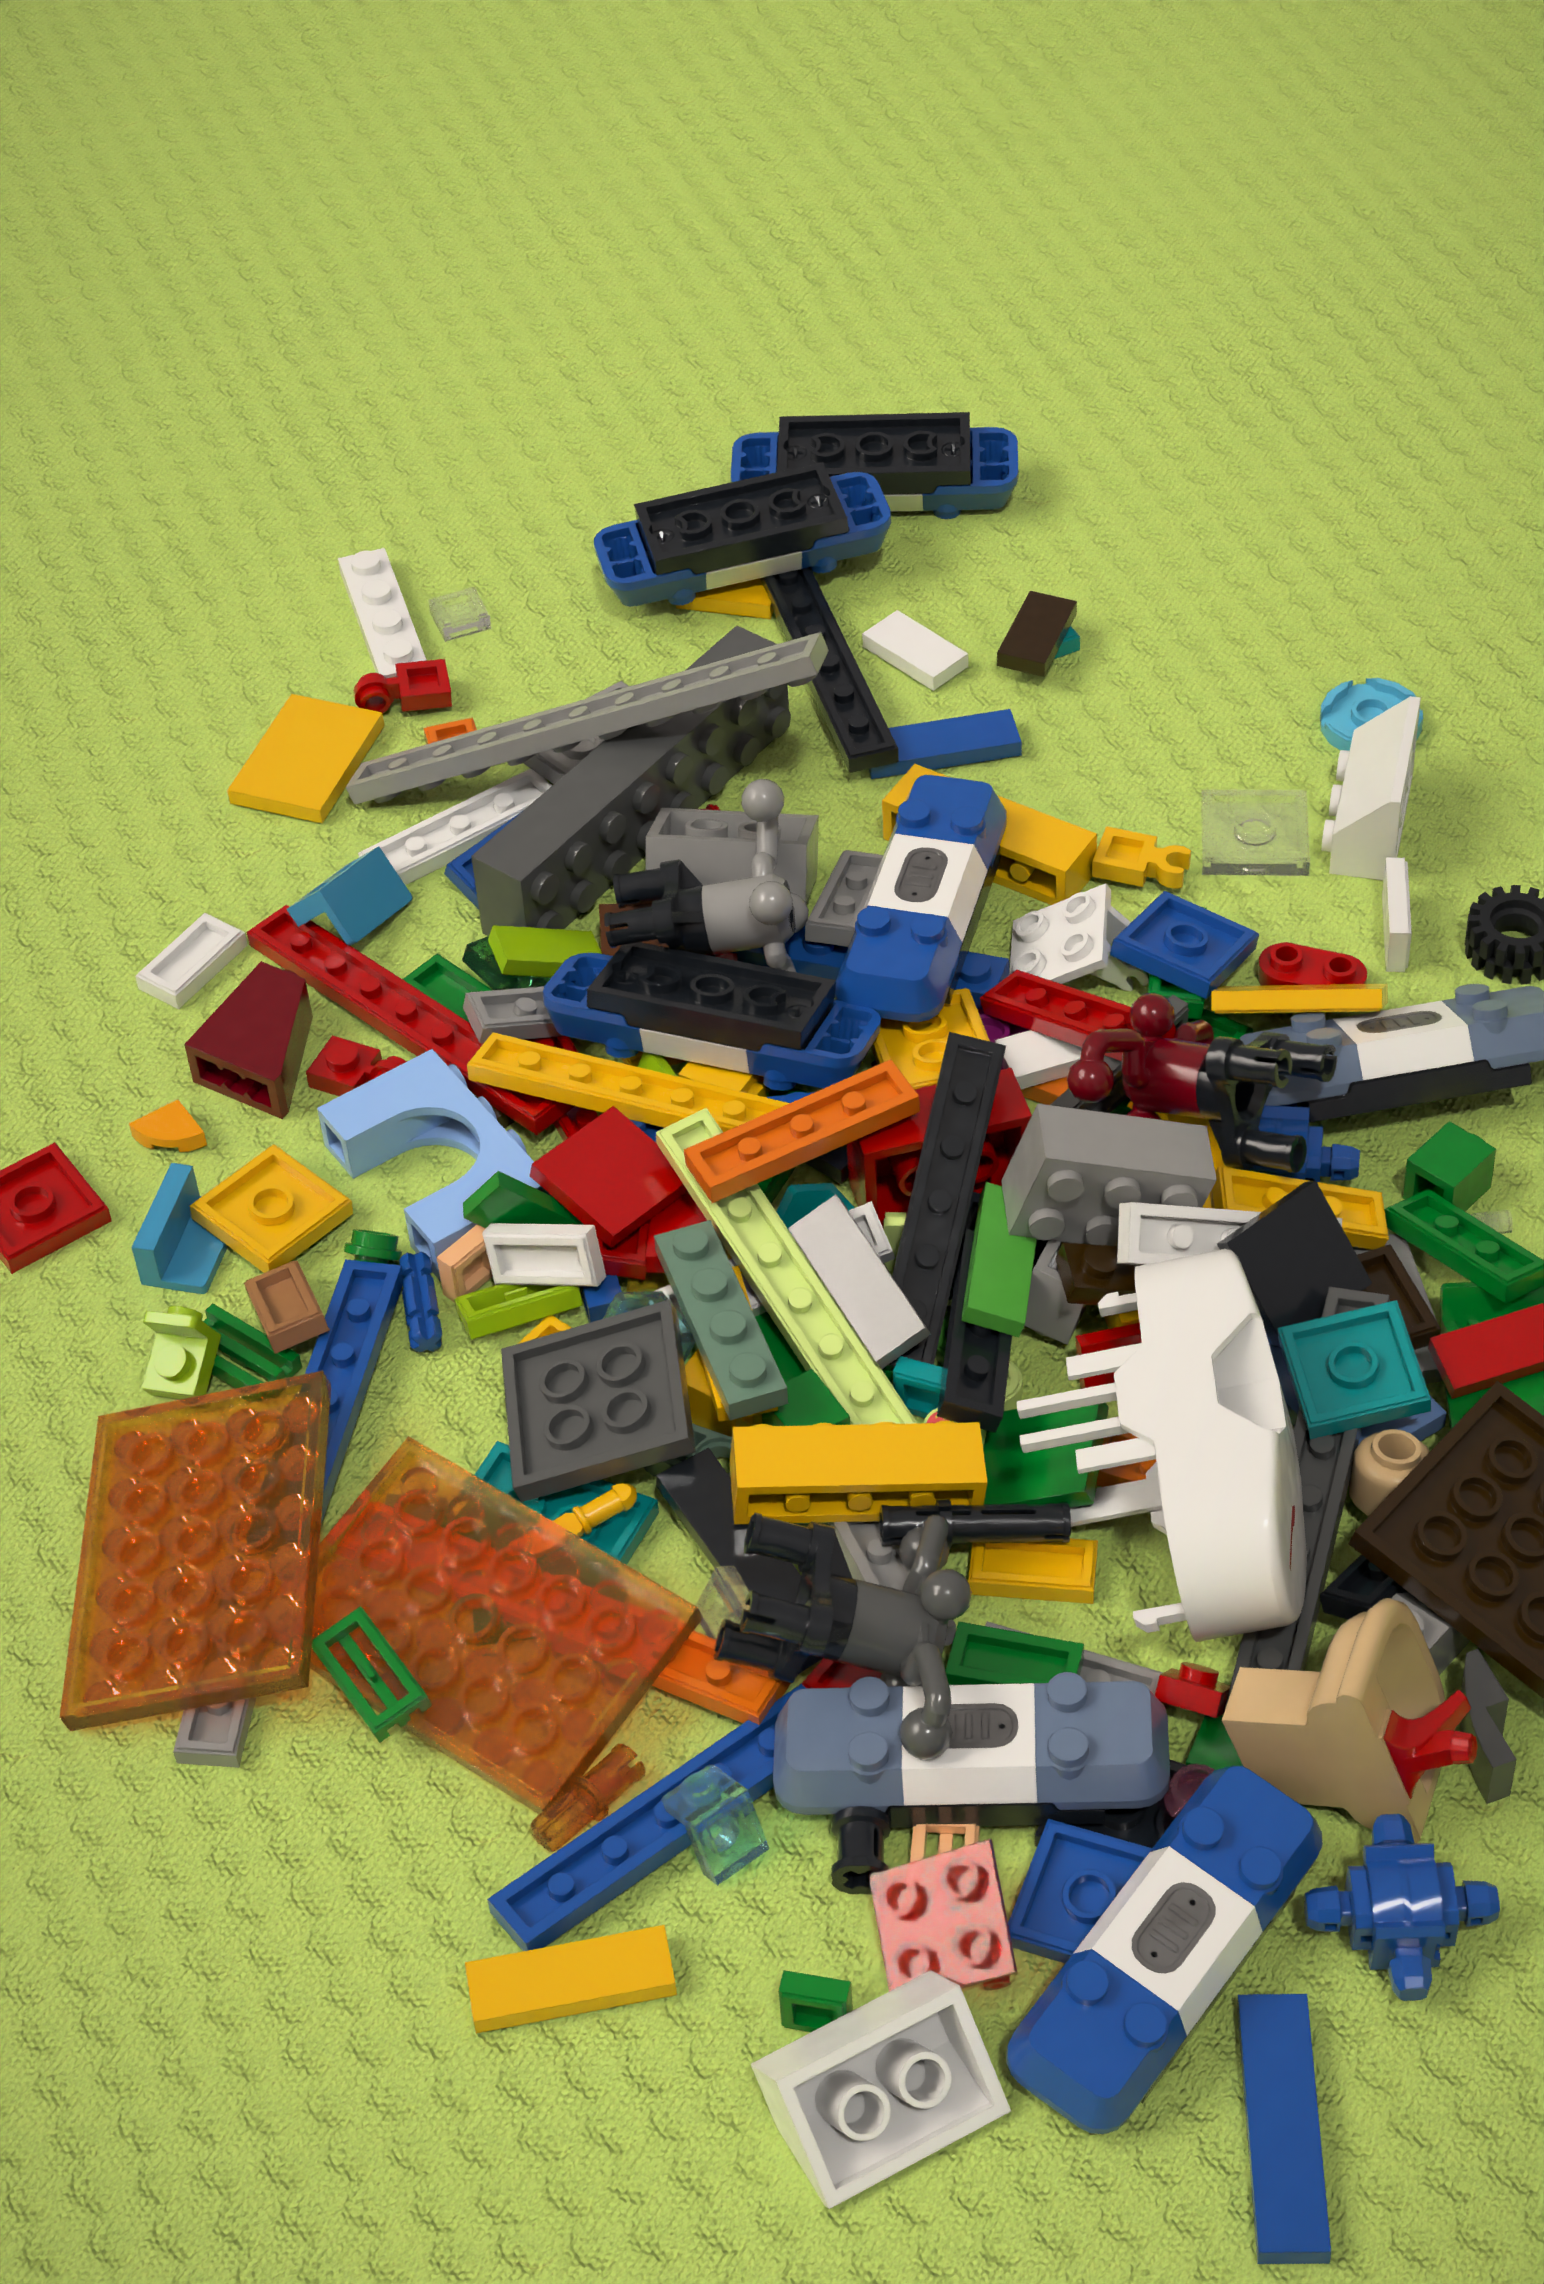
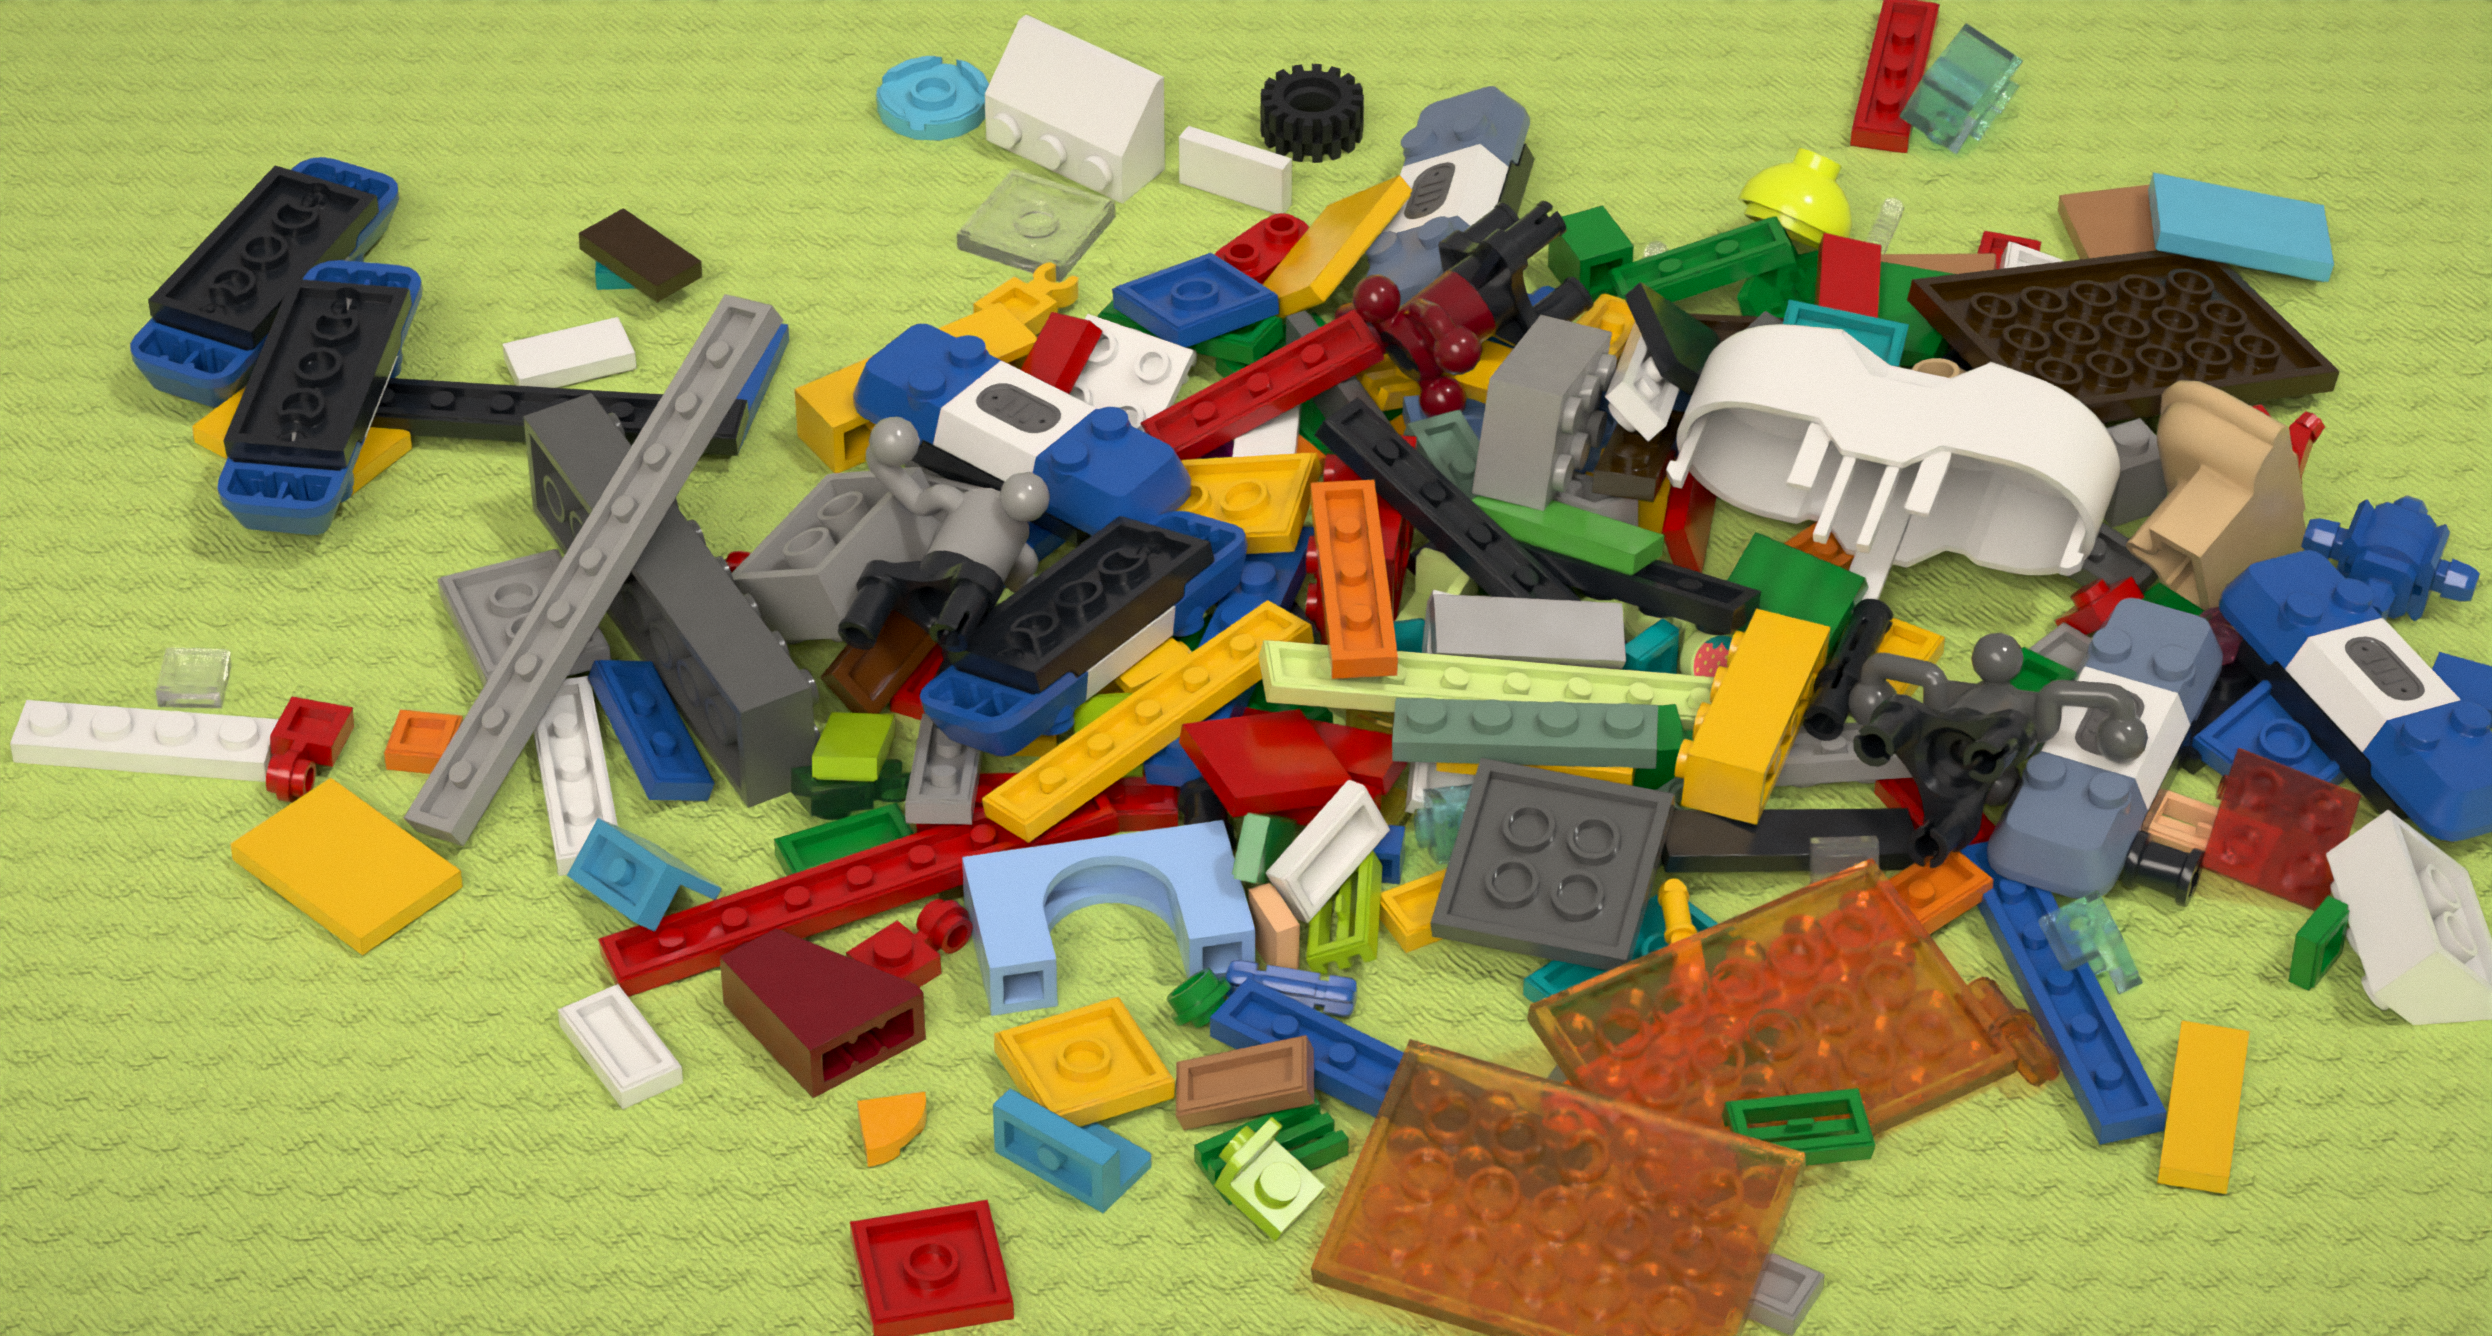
camera: 70 degrees left, 5 degrees down
none -> red tile [1020,312,1103,394]

